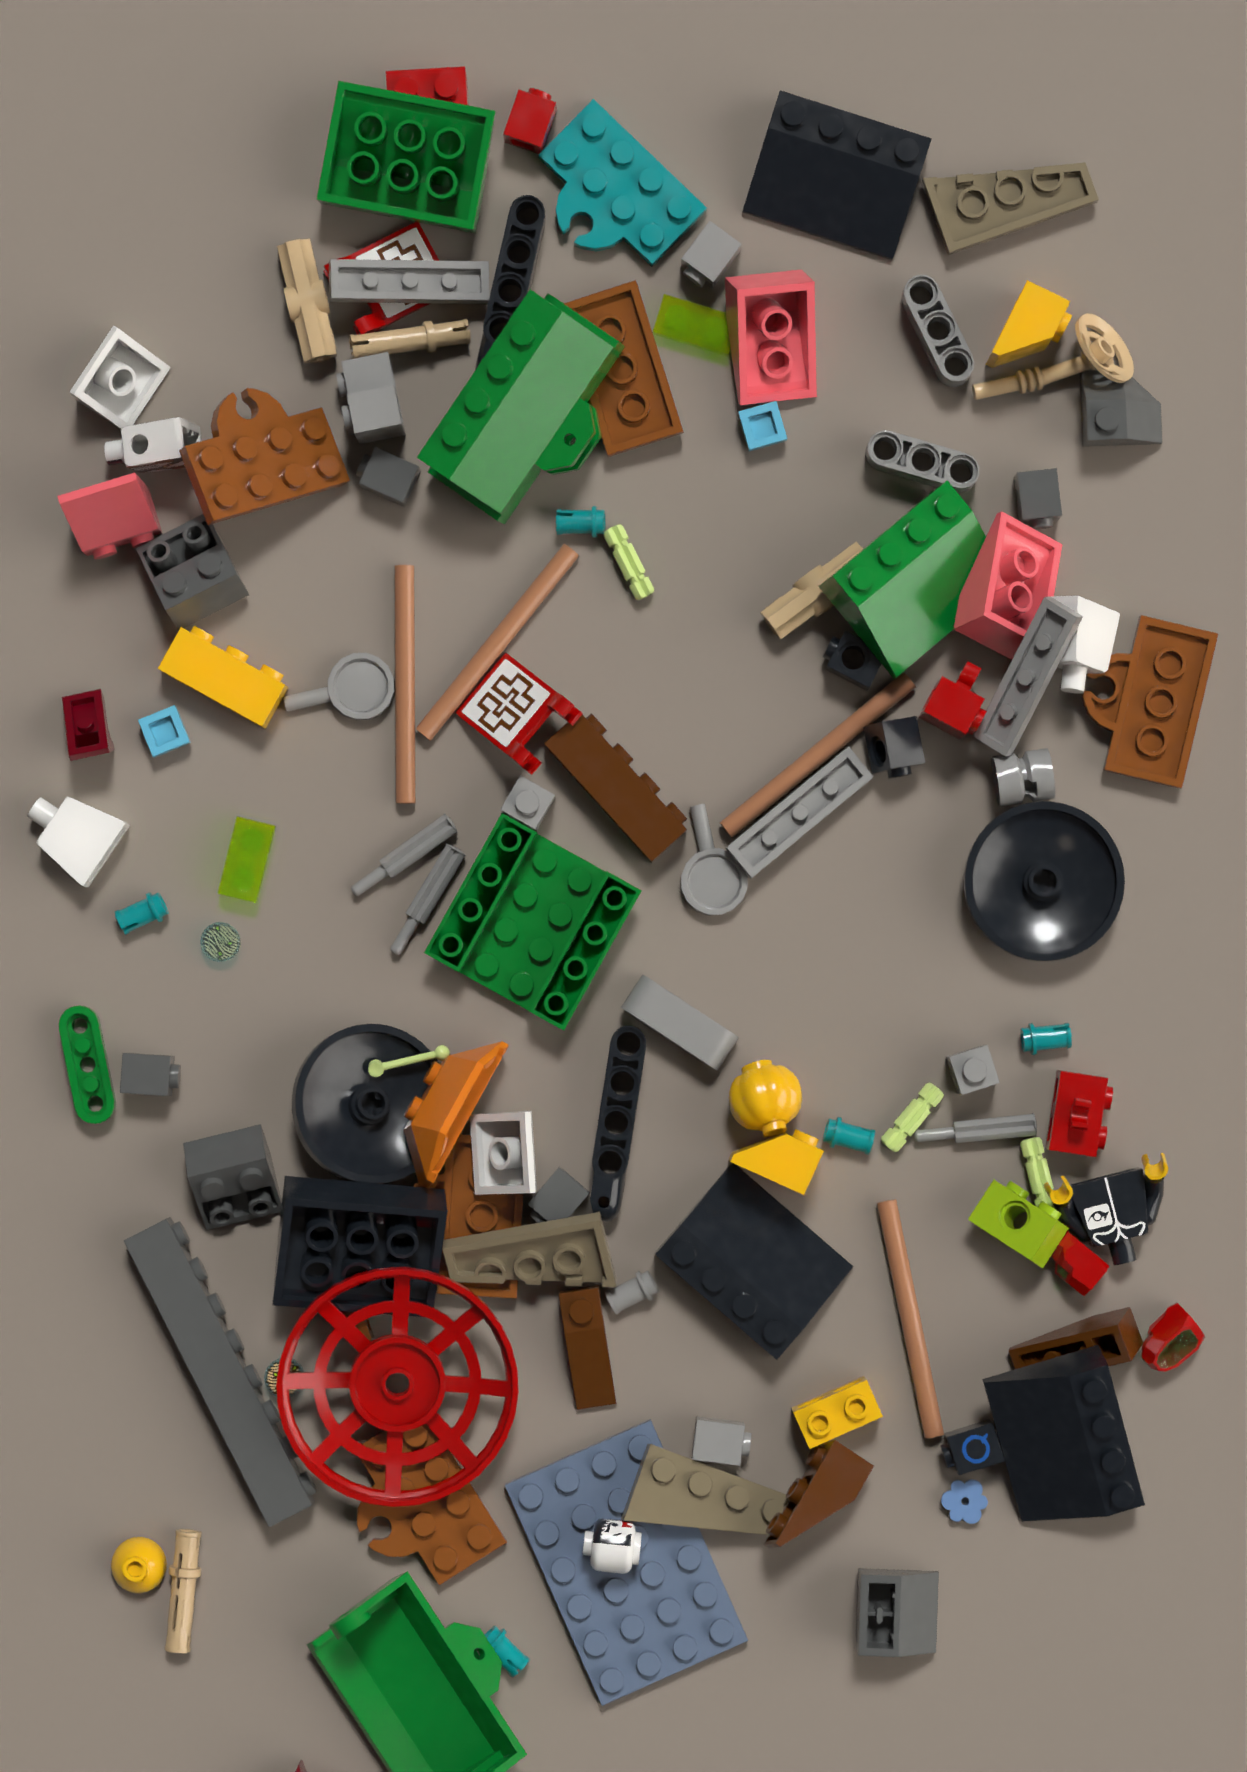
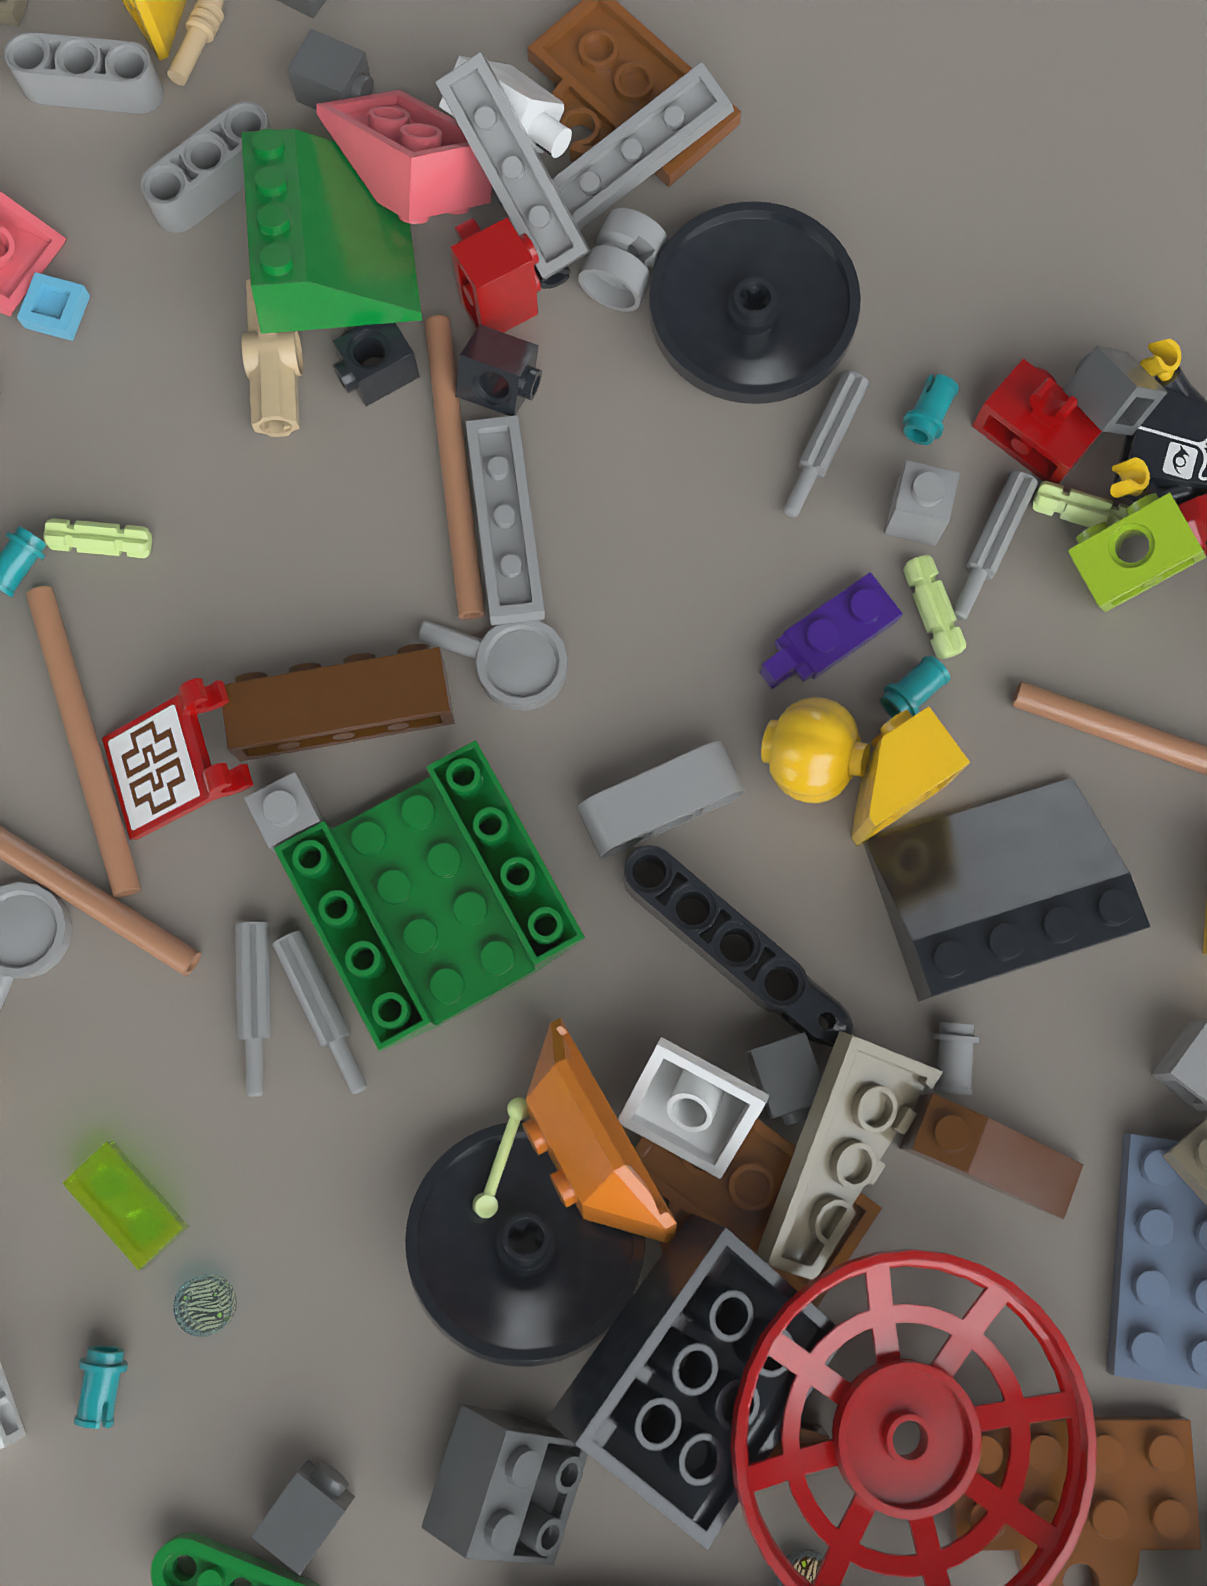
camera: 60 degrees left, 10 degrees down
none -> light grey plate [552,62,734,230]
none -> dark purple hinge [759,572,903,689]
none -> light grey axle [783,370,870,517]
none -> dark grey brick [1063,346,1168,436]

